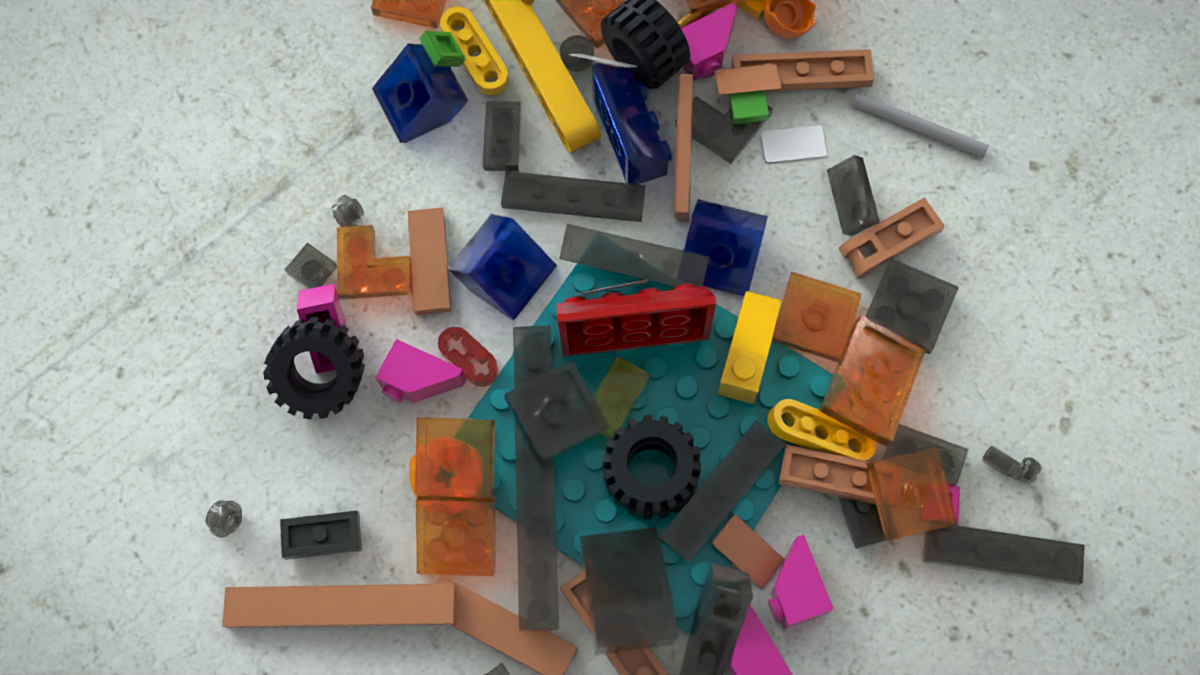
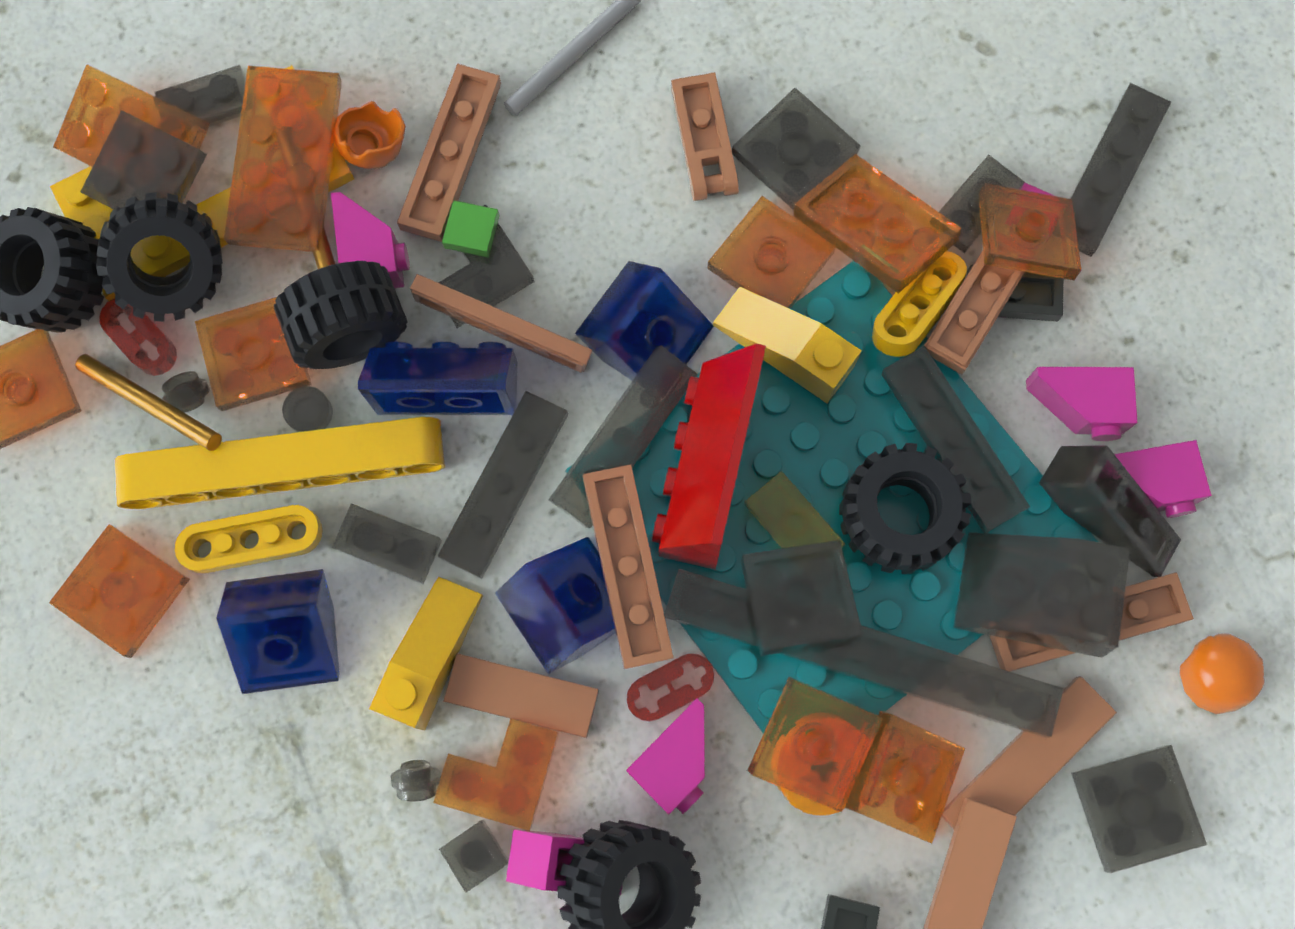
camera: 70 degrees left, 5 degrees up
bright green tile [419,31,466,67] -> none
white sticker [569,54,637,67] -> none
white sticker [575,279,648,297] -> none
nougat sticker [712,515,784,588] -> none
nougat sticker [714,64,781,95] -> none
white sticker [761,125,827,163] -> none
clear smoke plate [827,155,880,236] -> none
clear smoke arm [982,446,1042,484] -> none
none -> yellow slope [369,577,483,730]
none -> nougat plate [582,464,674,669]

